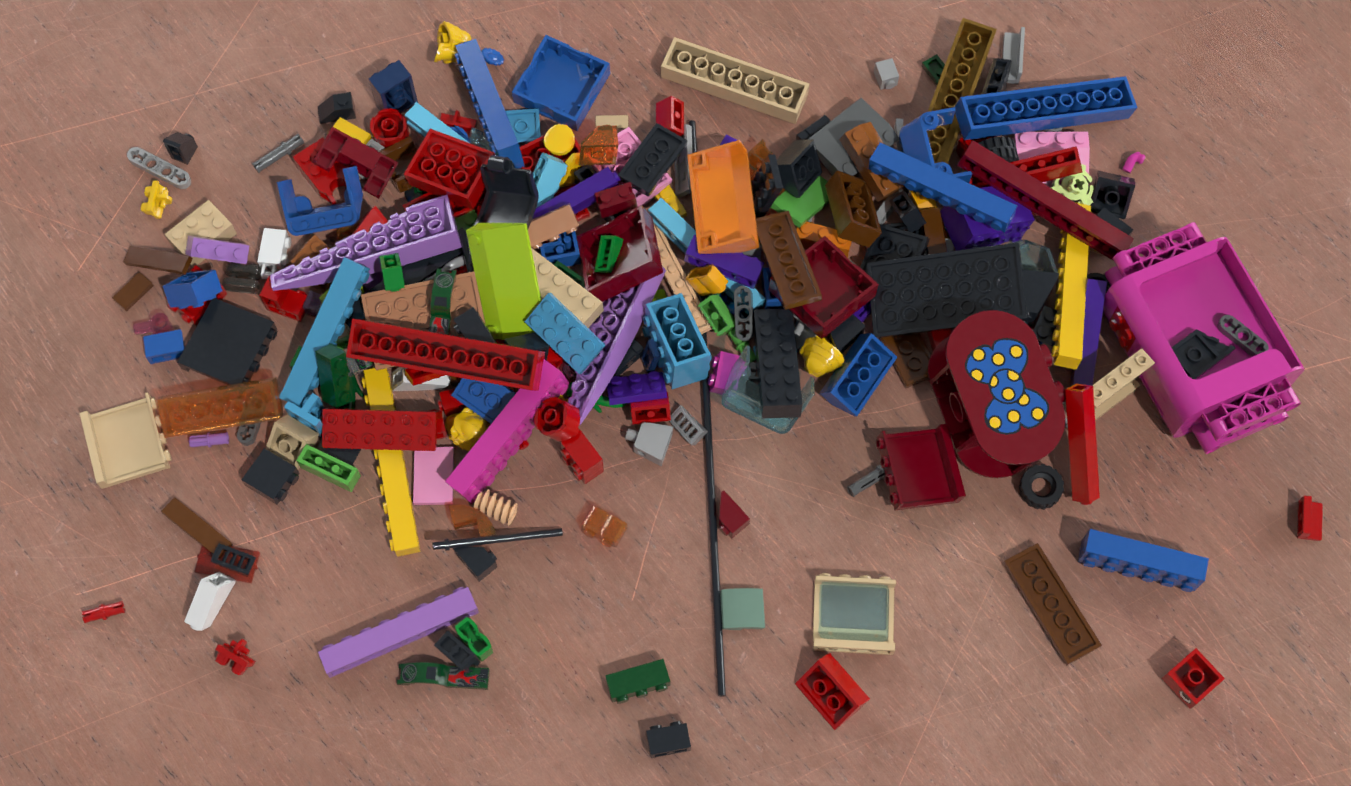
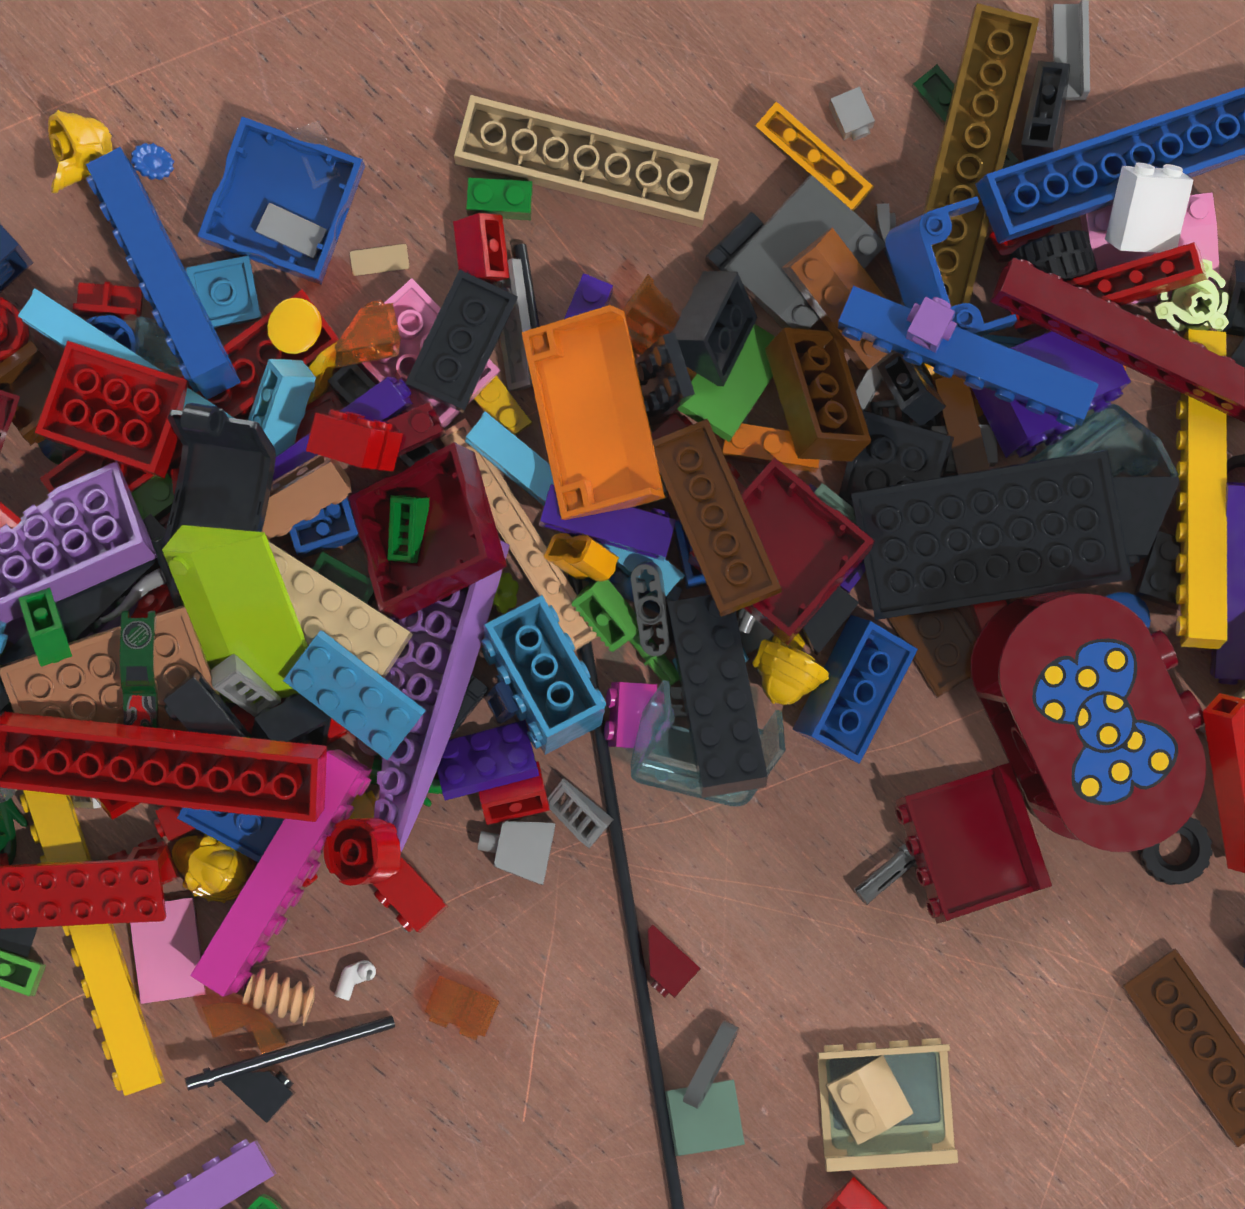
camera: 10 degrees left, 15 degrees up
none -> light grey slope [211,654,281,717]
none -> light grey tile [256,203,328,259]
none -> red piece [306,409,403,471]
none -> white arm [334,960,376,1001]
none -> green brick [466,178,533,221]
none -> dark grey beam [683,1020,739,1109]
none -> light orange brick [755,102,874,211]
none -> tan slope [825,1055,913,1145]
none -> medium lavender brick [906,297,957,353]
none -> white brick [1105,163,1194,253]

